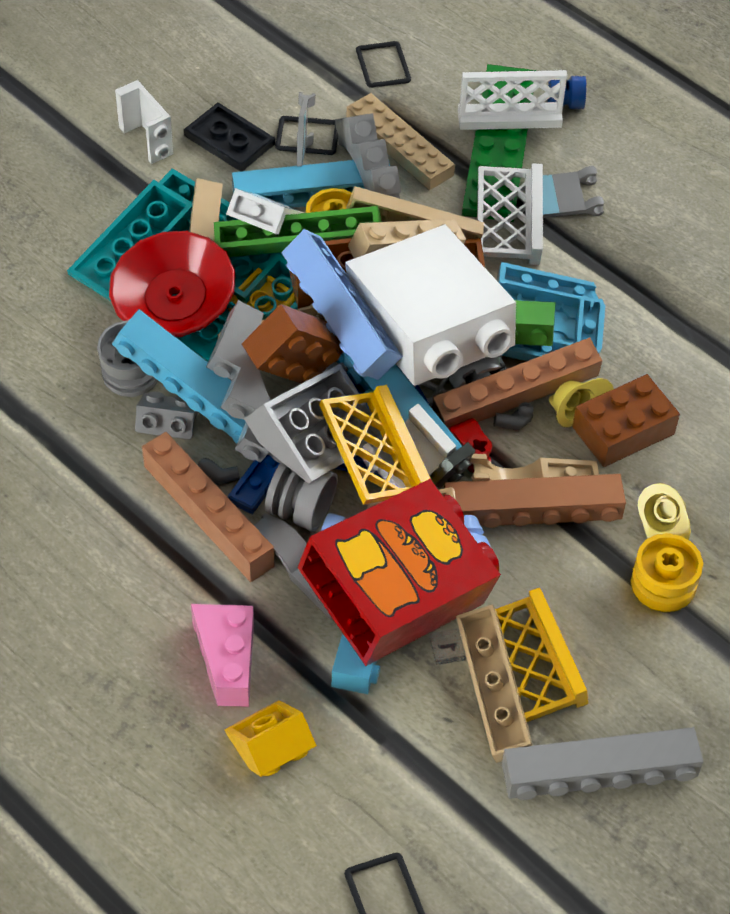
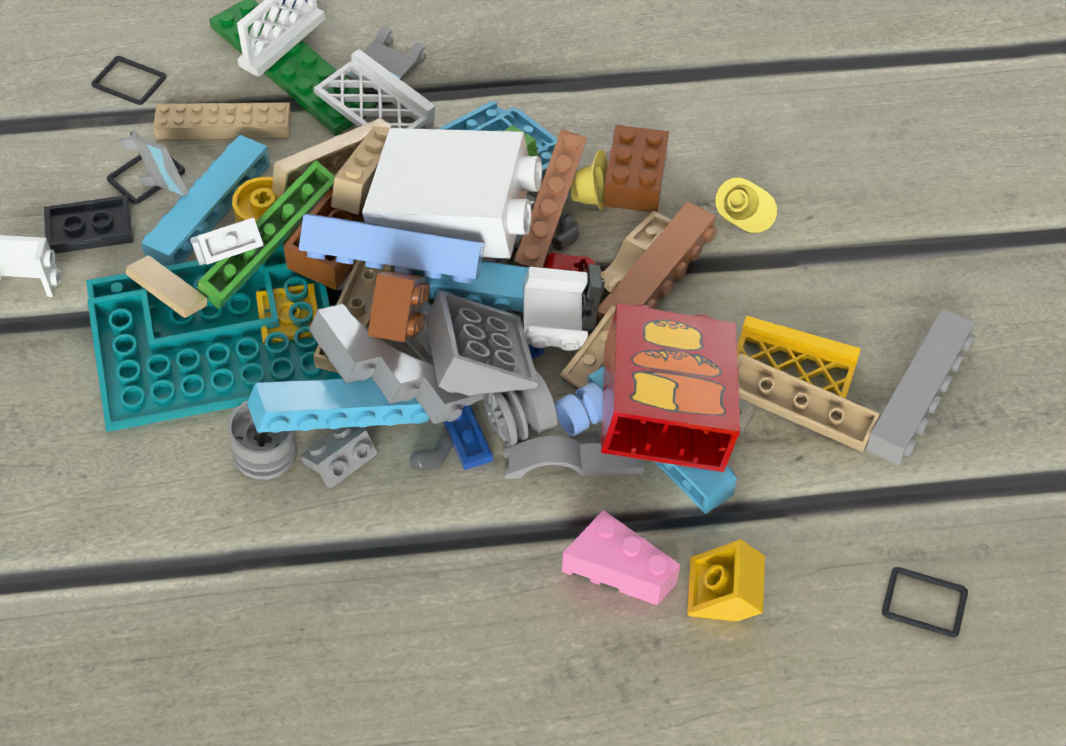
camera: 50 degrees left, 0 degrees up
red dish [109,231,235,337] -> none
nougat brick [142,432,275,583] -> none
yellow fence [319,385,430,505] -> none
light grey arch [335,113,401,199] -> none
yellow wheel [630,533,704,612] -> none

